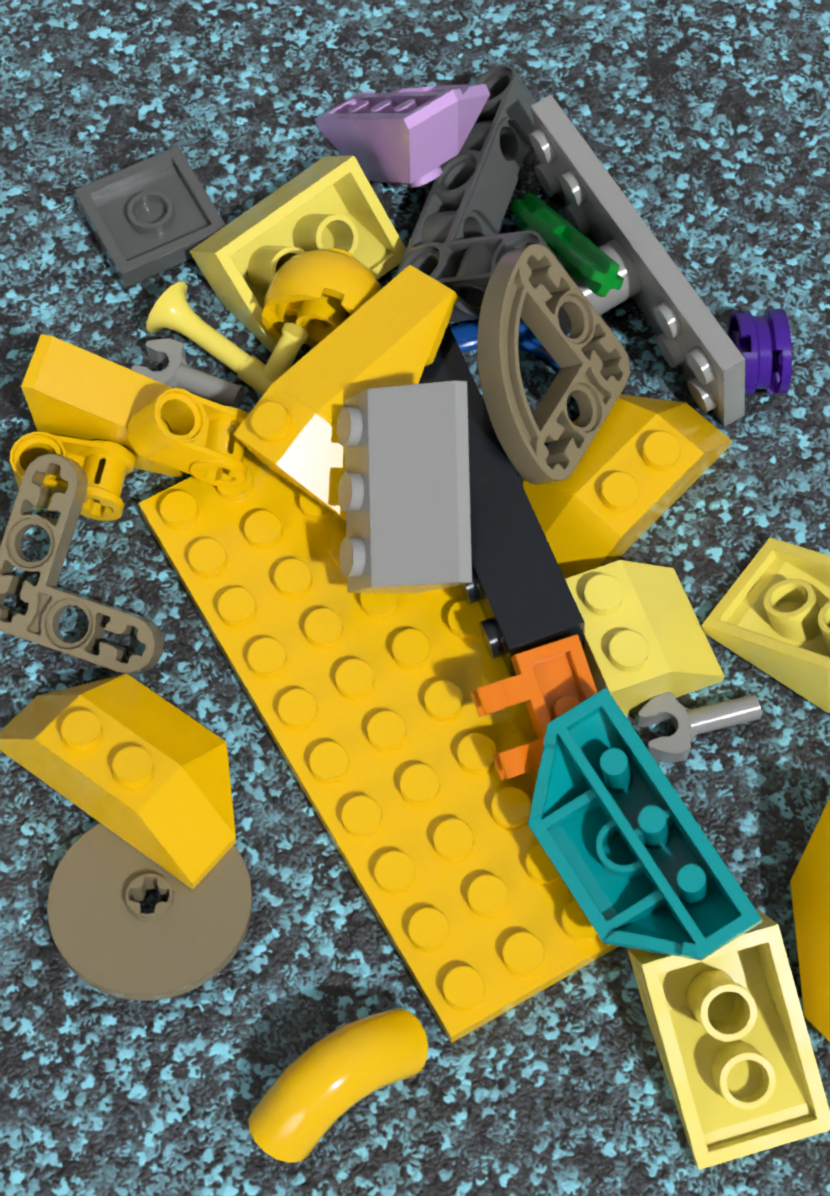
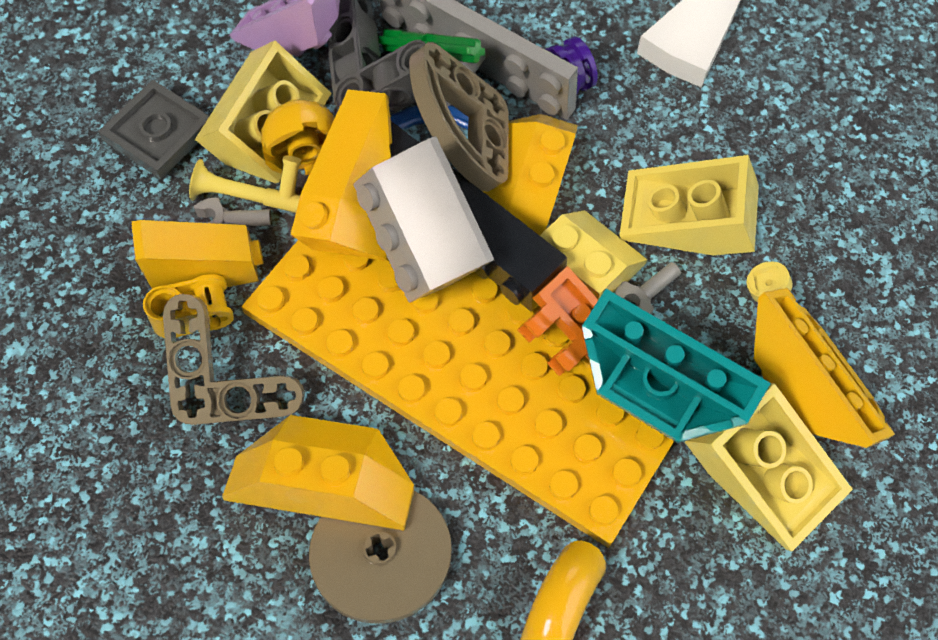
camera: 30 degrees left, 0 degrees up
yellow piece [128,388,249,487] -> none

